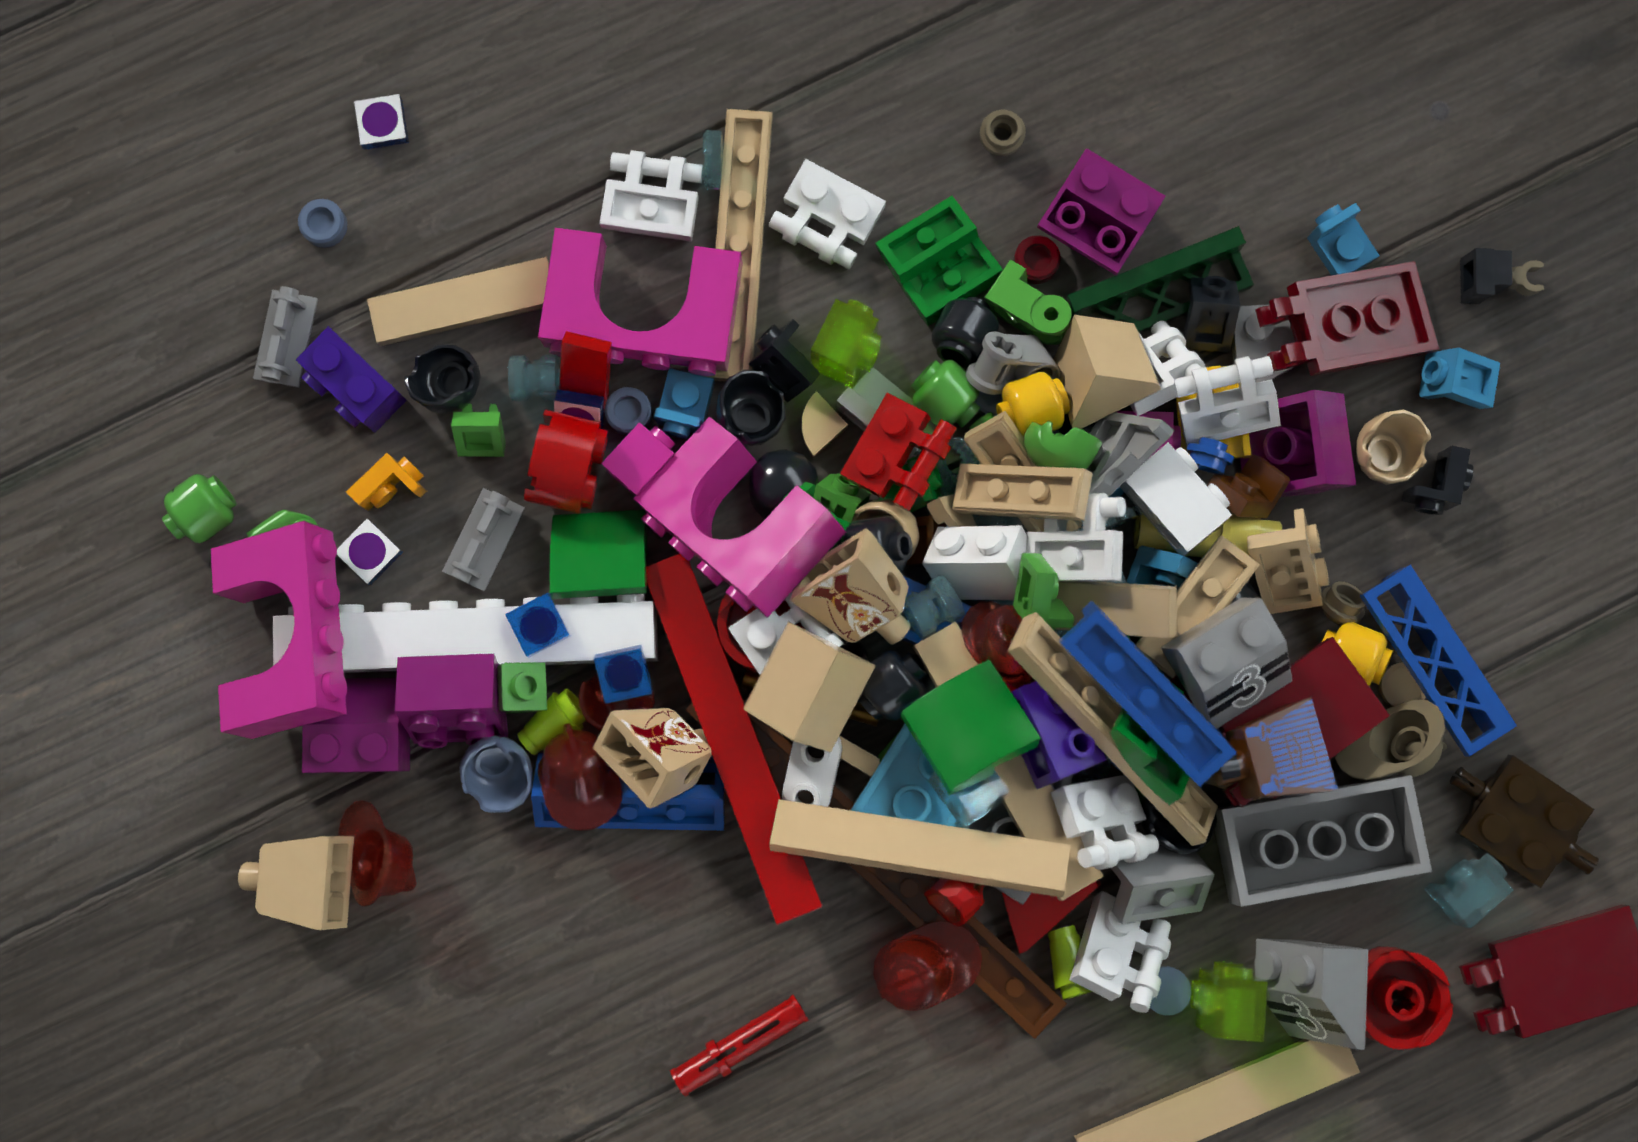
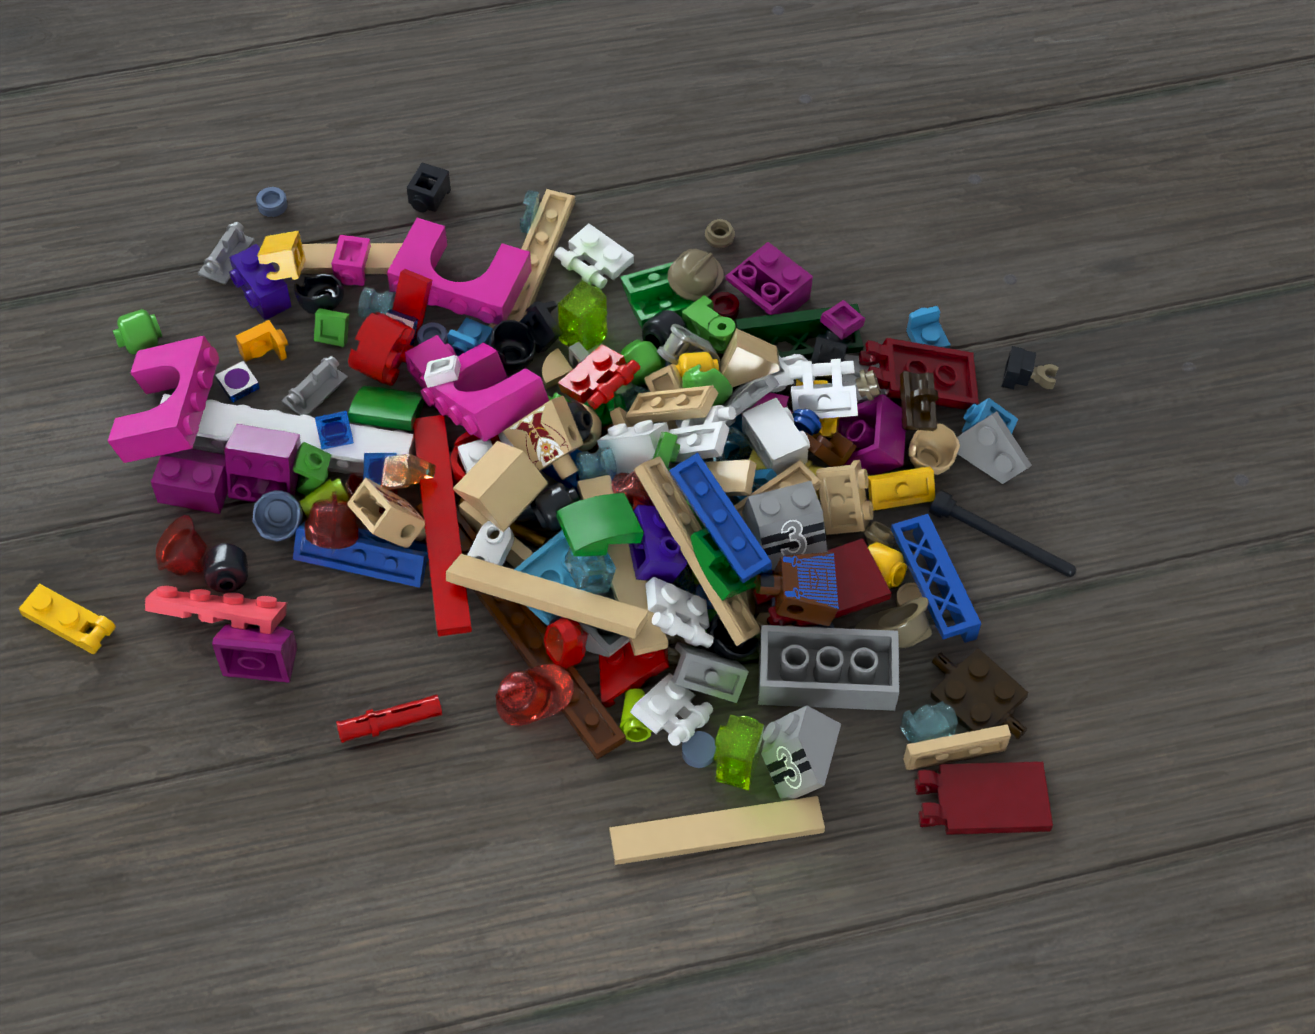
camera: 10 degrees right, 25 degrees down
tan torso [238,836,354,930] -> none
tile [354,94,409,150] -> none
white plate [600,150,703,241] -> none
red brick [1365,946,1453,1050] -> none
black bracket [1402,445,1473,515] -> none
none -> yellow plate [19,583,116,654]
none -> coral wing [145,586,287,634]
none -> black head [203,543,248,593]
none -> magenta slope [212,624,297,683]
none -> yellow hinge [257,231,306,280]
none -> dark pink bracket [331,235,371,286]
none -> clear orange bracket [381,454,436,490]
none -> black brick [407,162,451,213]
none -> white tile [424,355,461,388]
none -> dark tan piece [668,249,724,301]
none -> magenta tile [820,300,865,340]
none -> dark tan plate [855,369,881,401]
none -> yellow plate [868,466,935,511]
none -> dark brown hips [900,371,938,431]
none -> tan tile [903,724,1011,770]
none -> black piece [929,490,1076,577]
none -> light grey wing [957,411,1032,484]

